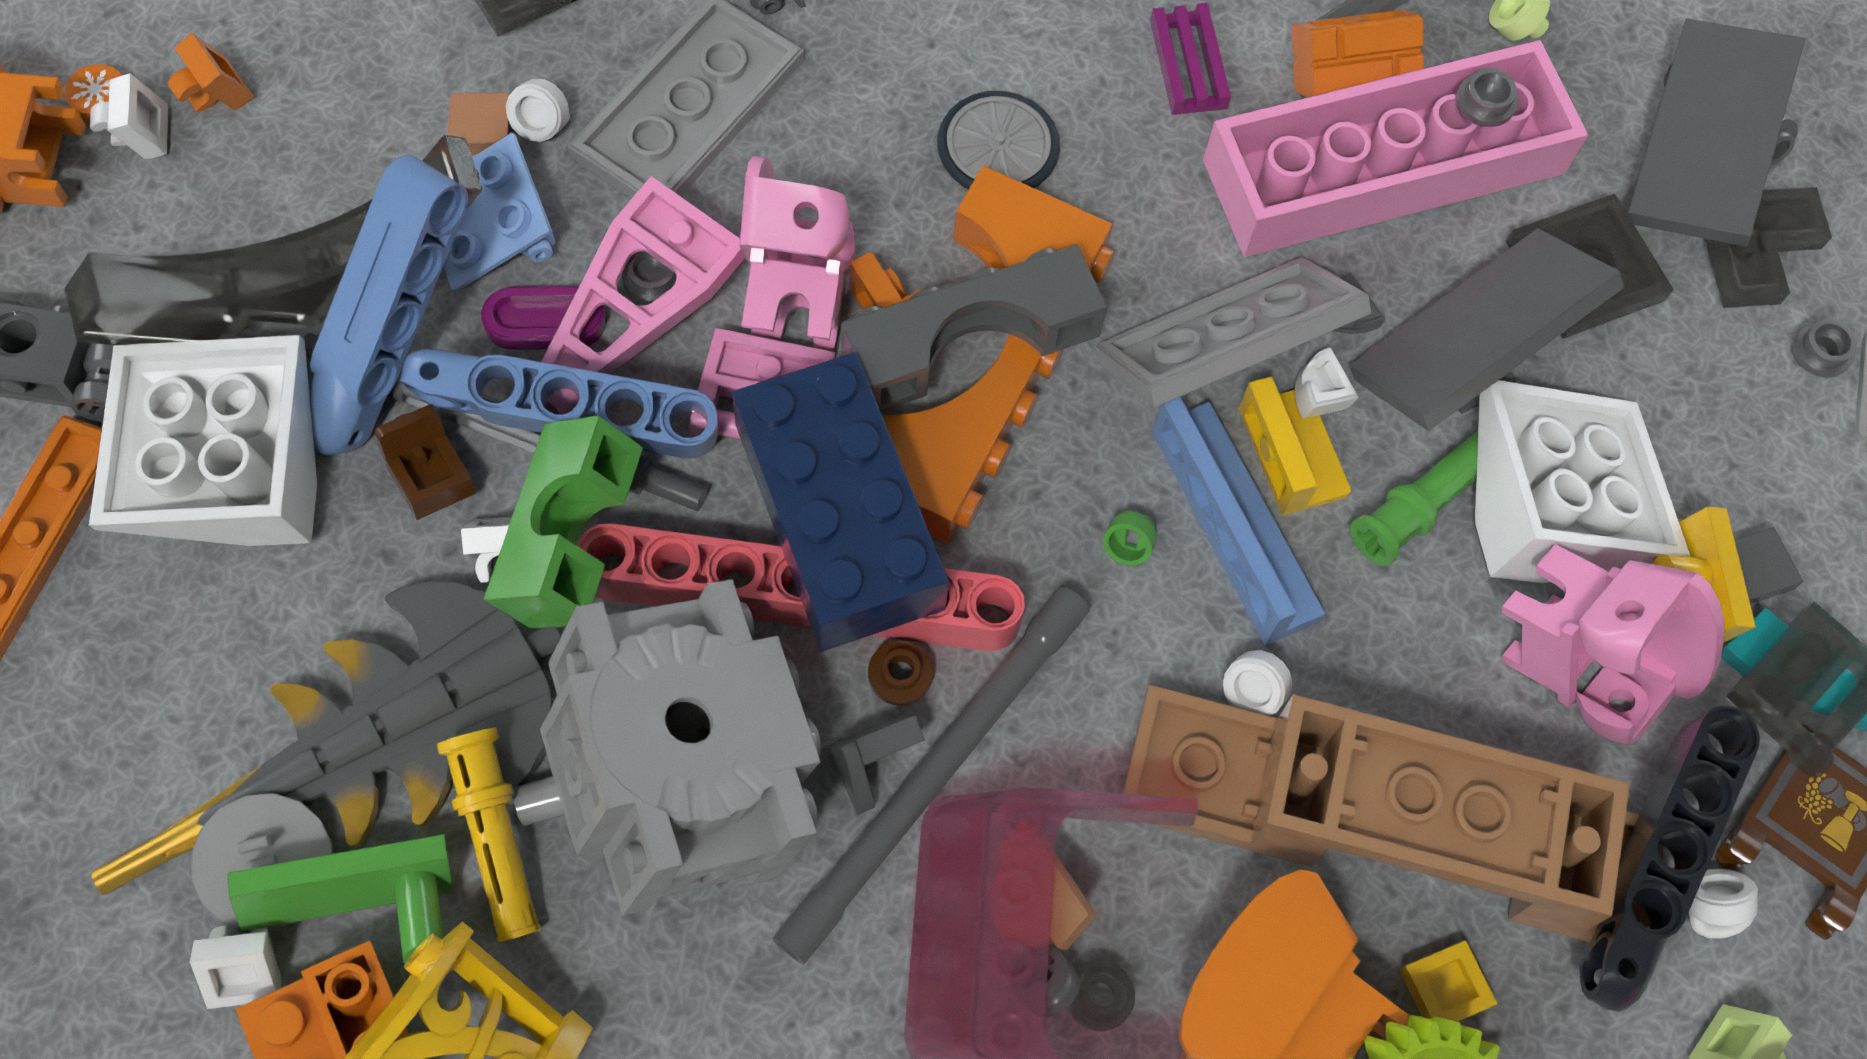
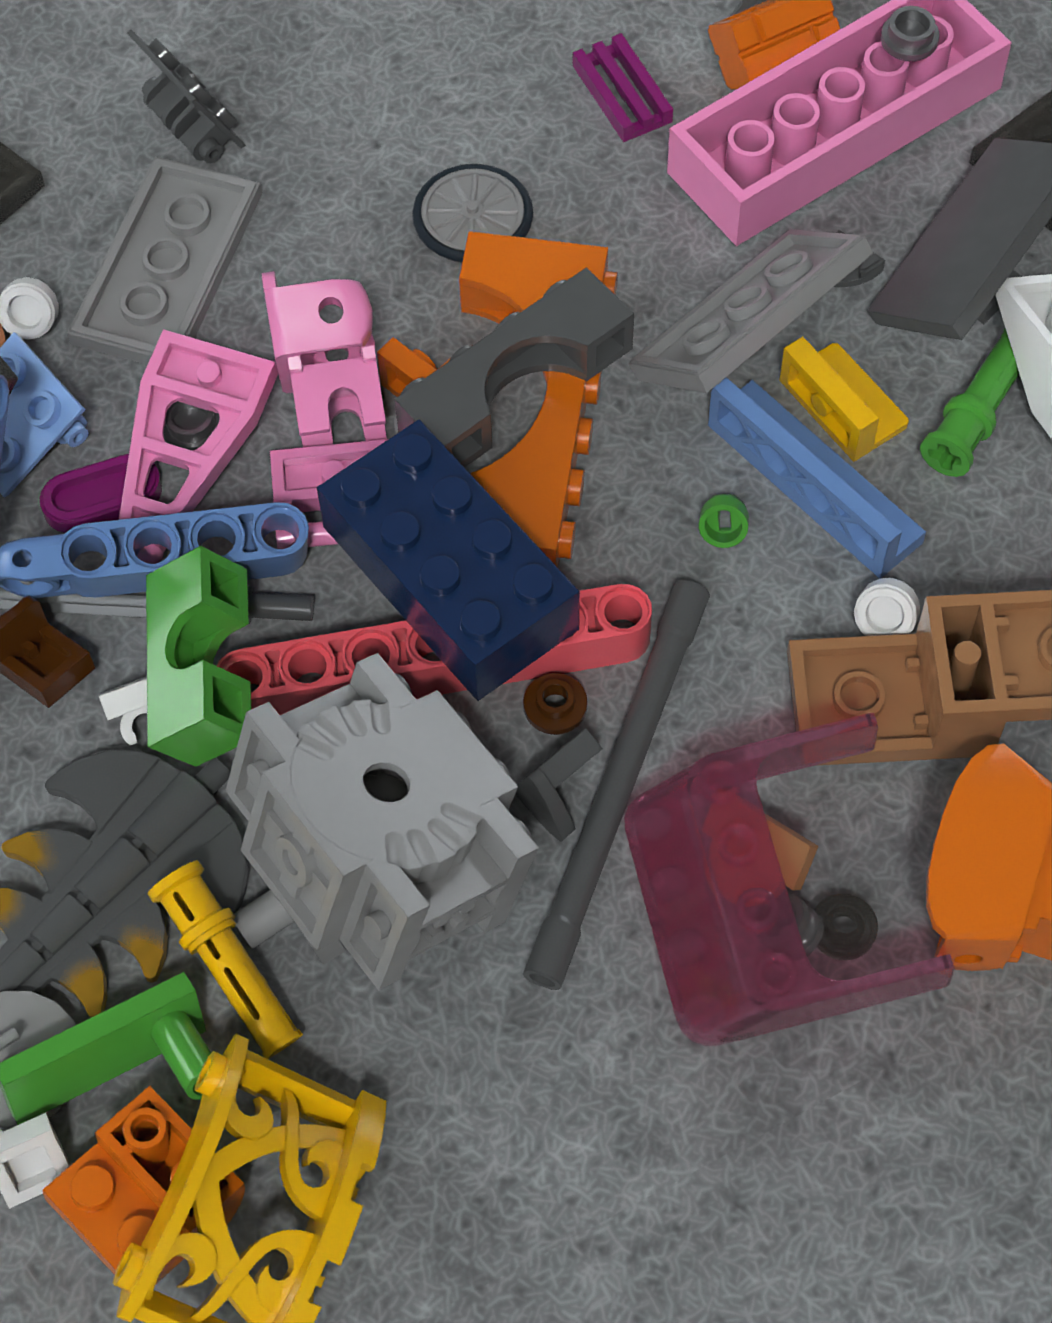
camera: 10 degrees left, 5 degrees down
white tile [1295,348,1359,419] -> none

